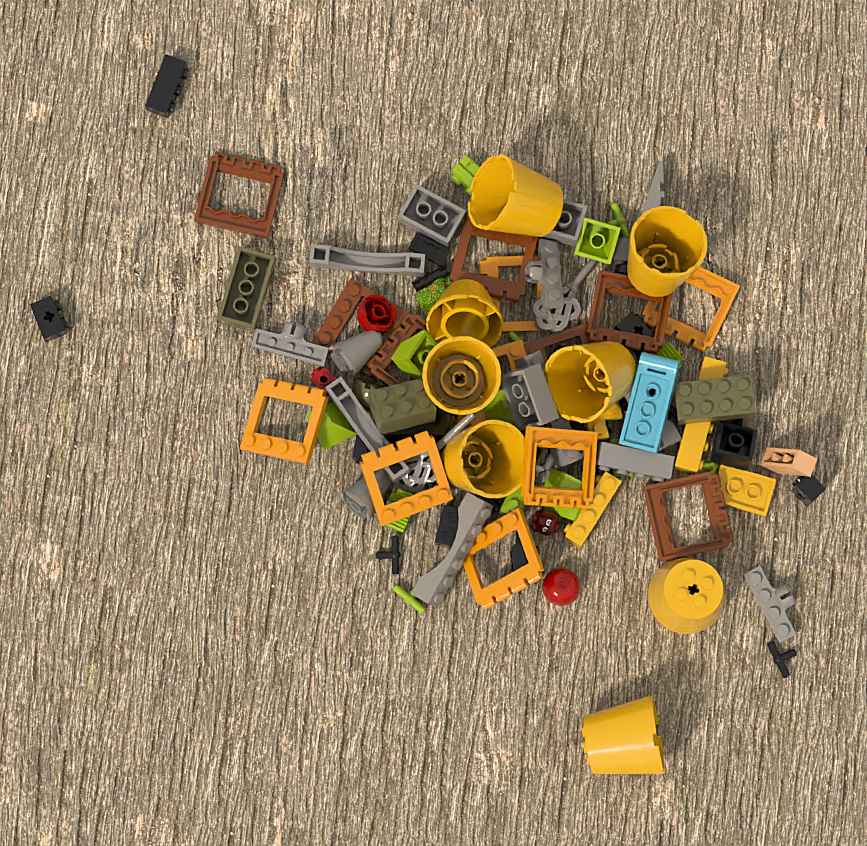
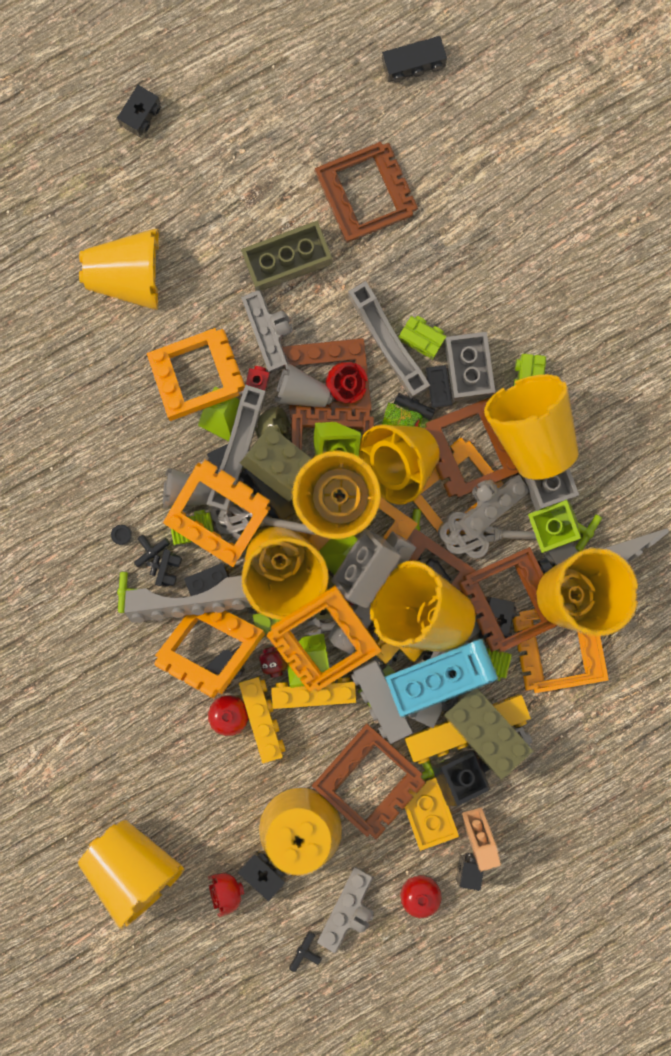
camera: 60 degrees right, 5 degrees up
none -> yellow cone [79,229,159,310]
none -> black tile [111,524,132,545]
none -> black hips [146,549,182,587]
none -> red cylinder [208,873,244,918]
none -> black brick [238,851,286,902]
none -> yellow brick [239,676,286,764]
none -> lime brick [398,316,446,360]
none -> red cylinder [400,875,442,919]

